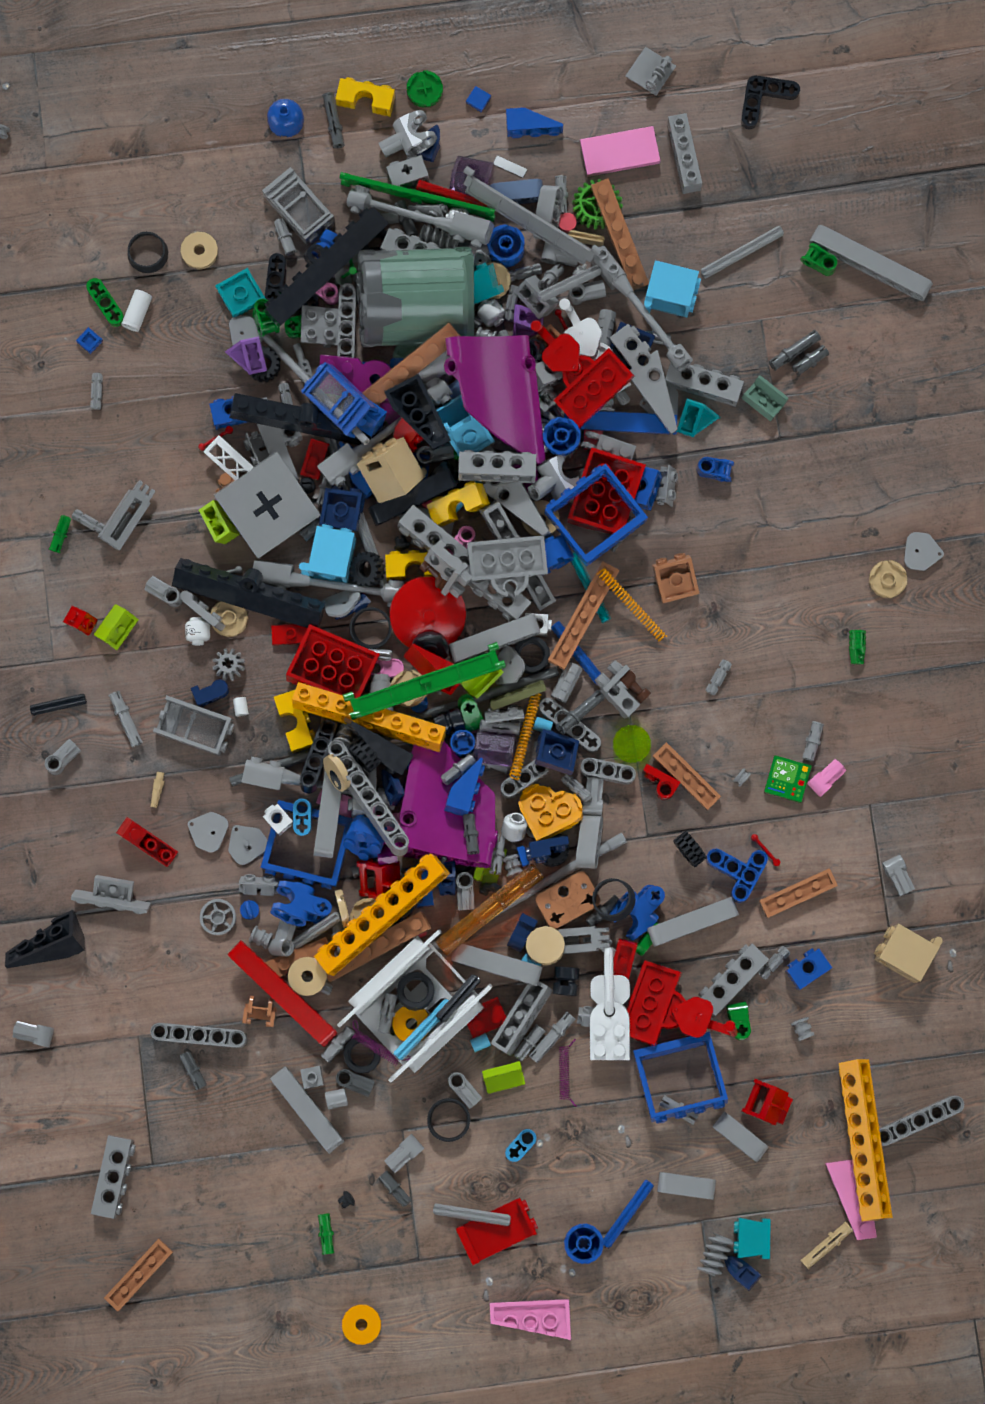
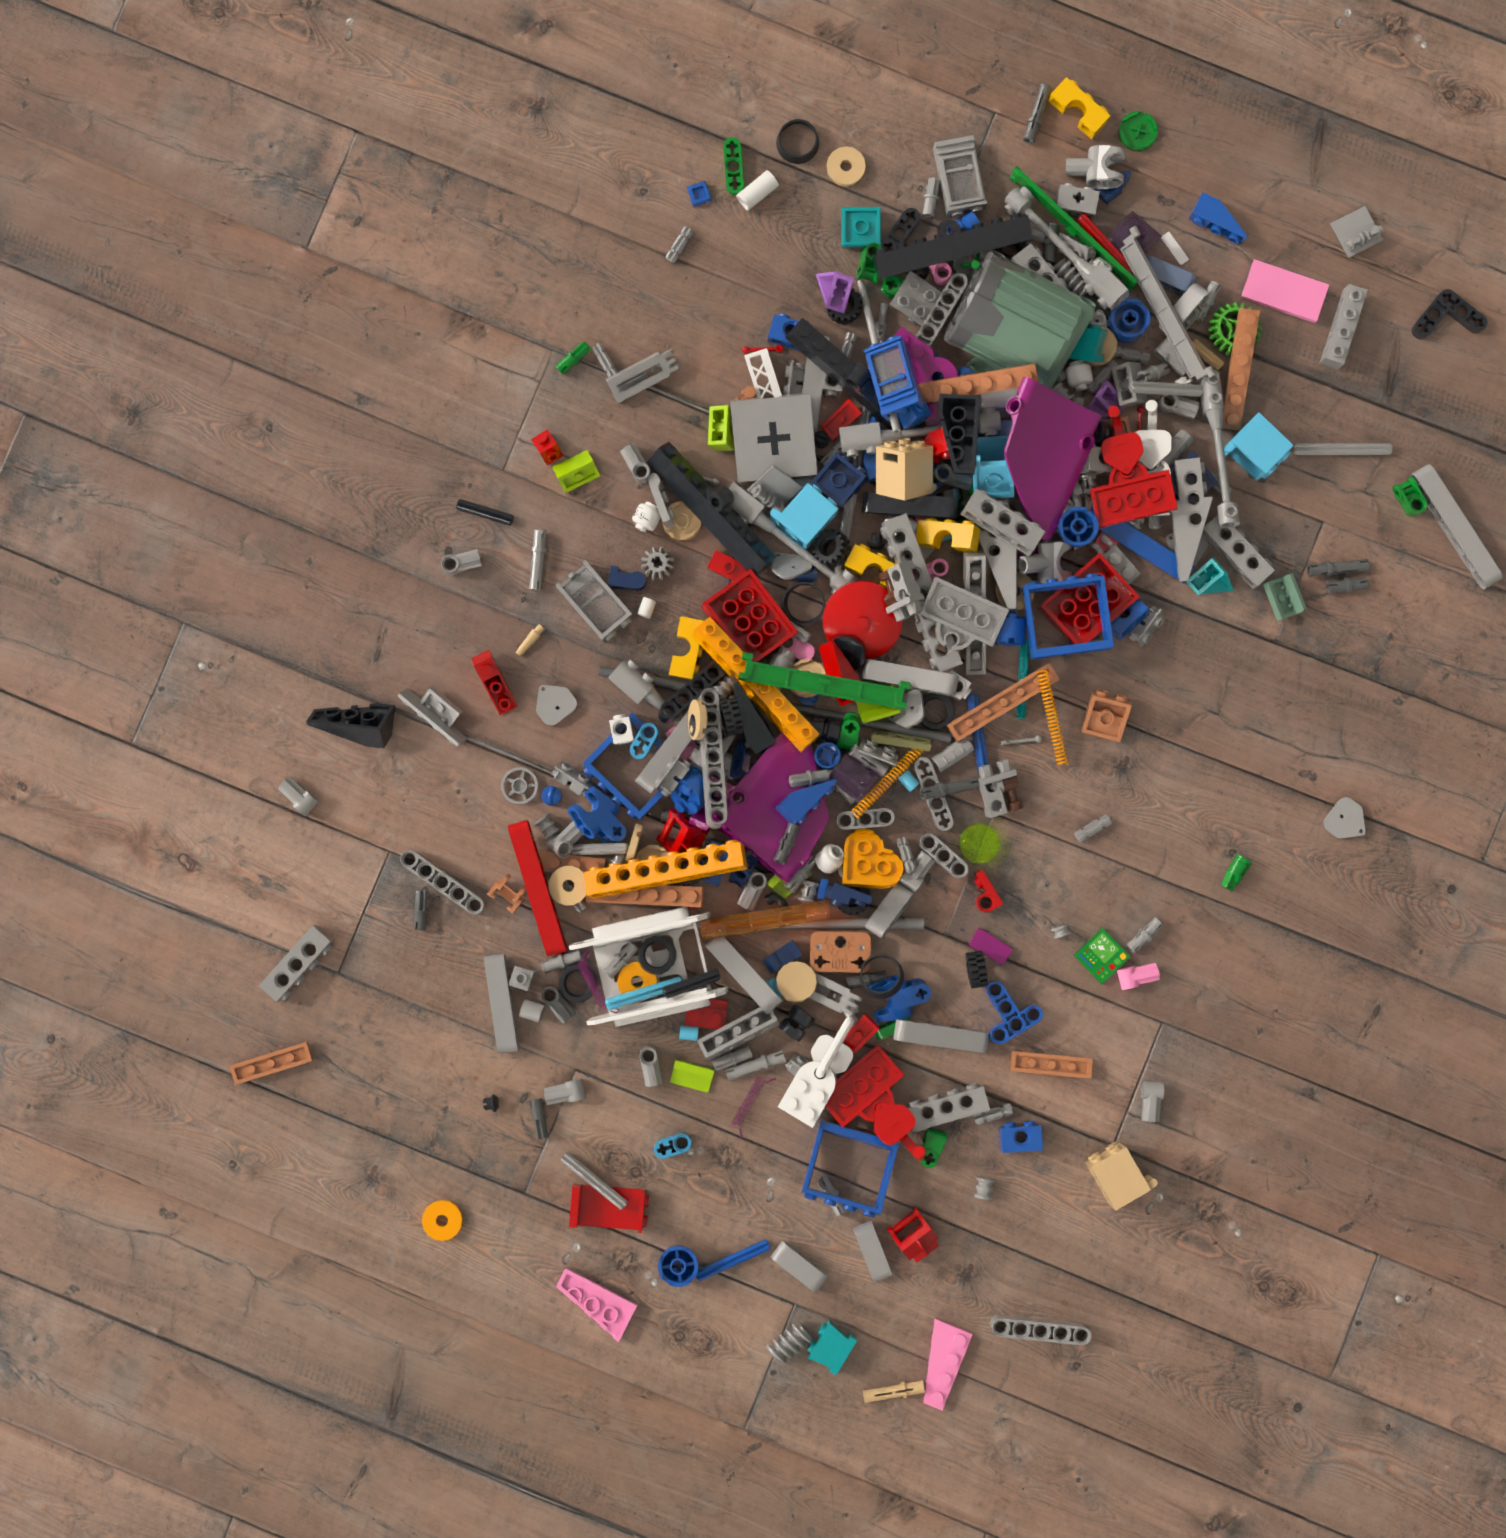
camera: 30 degrees right, 5 degrees up
light grey piece [228,825,268,865] -> none
light grey piece [229,316,267,345] -> none
blue cylinder [267,99,304,137] -> none
green pin [318,1213,335,1255] -> none
black tyre [427,1098,470,1142] -> none
blue tile [466,86,491,113] -> none
dark blue plate [535,729,579,775] -> none
coral tile [558,213,577,233] -> none
nougat plate [653,742,721,811] -> none
blue piece [696,457,734,482] -> none
dark blue plate [724,1256,762,1291] -> none
red hinge [751,834,781,866] -> none
light orange brick [839,1059,893,1222] -> none
tan tile [869,560,907,598] -> none
none -> light grey hinge [655,755,691,797]
none -> light grey hinge [747,465,803,513]
none -> magenta tile [968,928,1013,966]
none -> light grey hinge [1001,735,1042,745]

